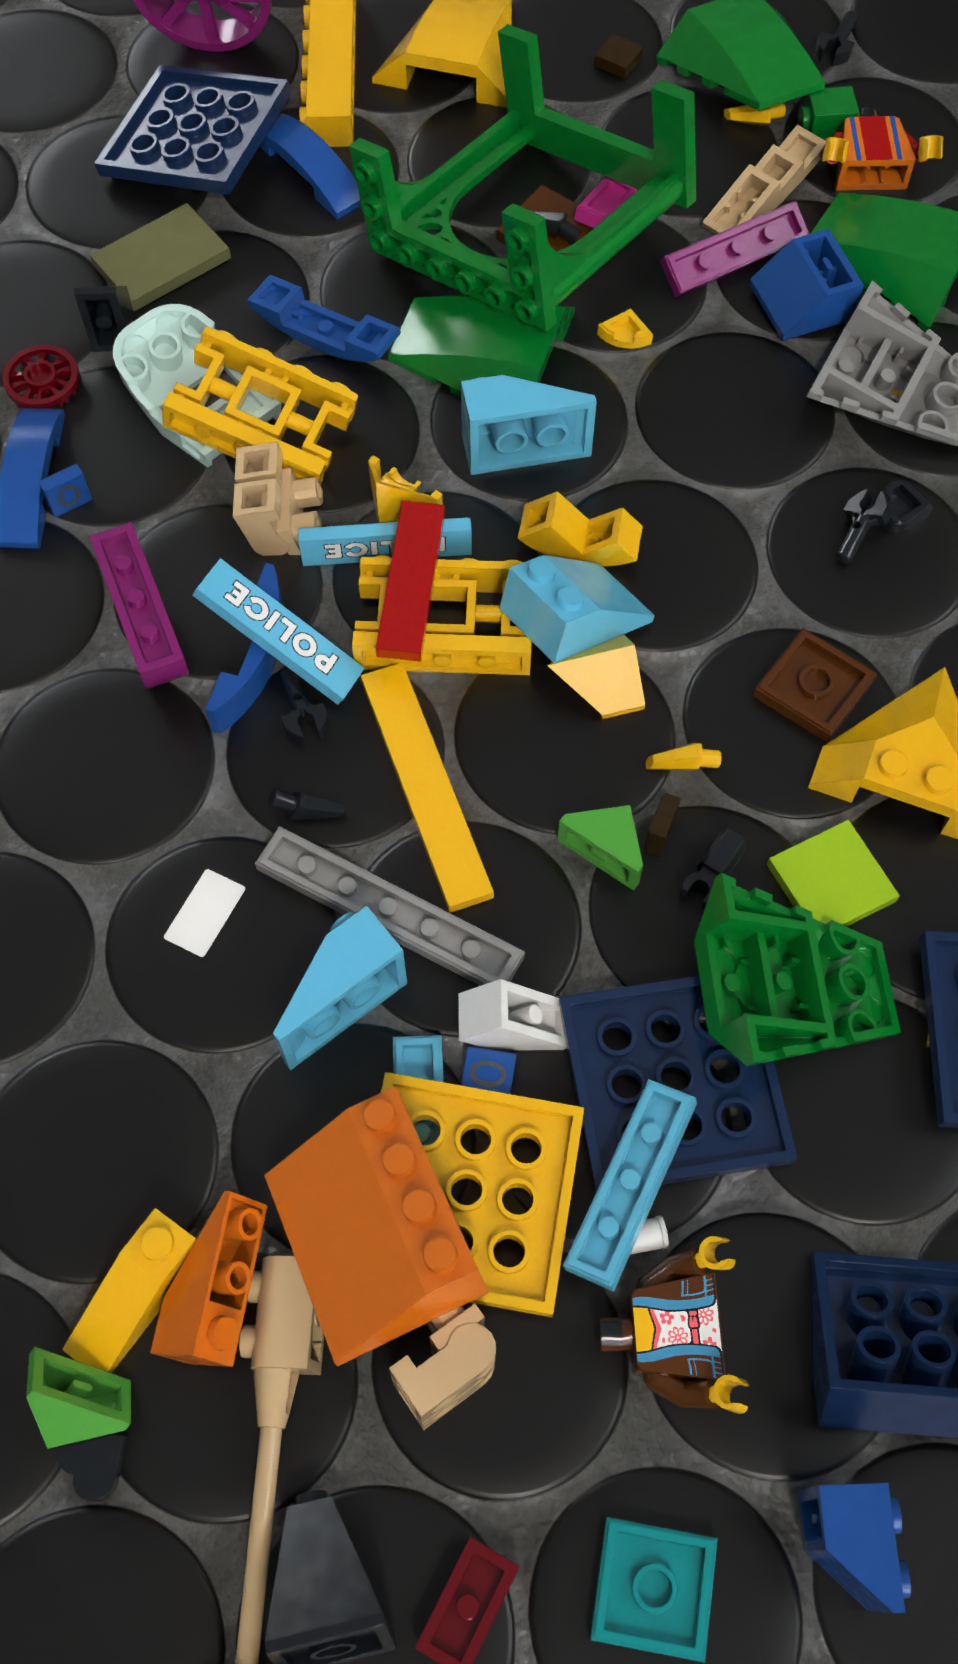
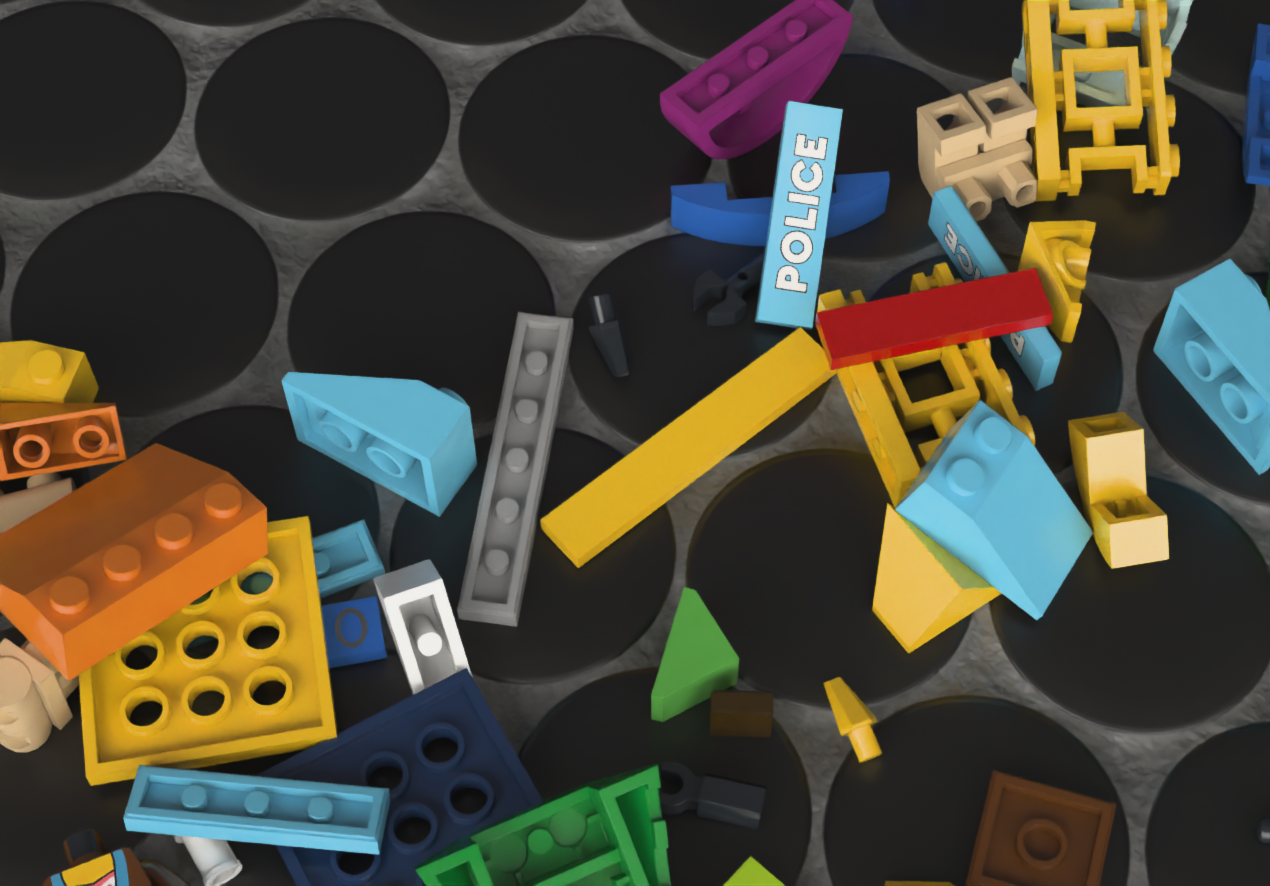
camera: 70 degrees right, 5 degrees down
white sticker [164,869,245,957] -> none

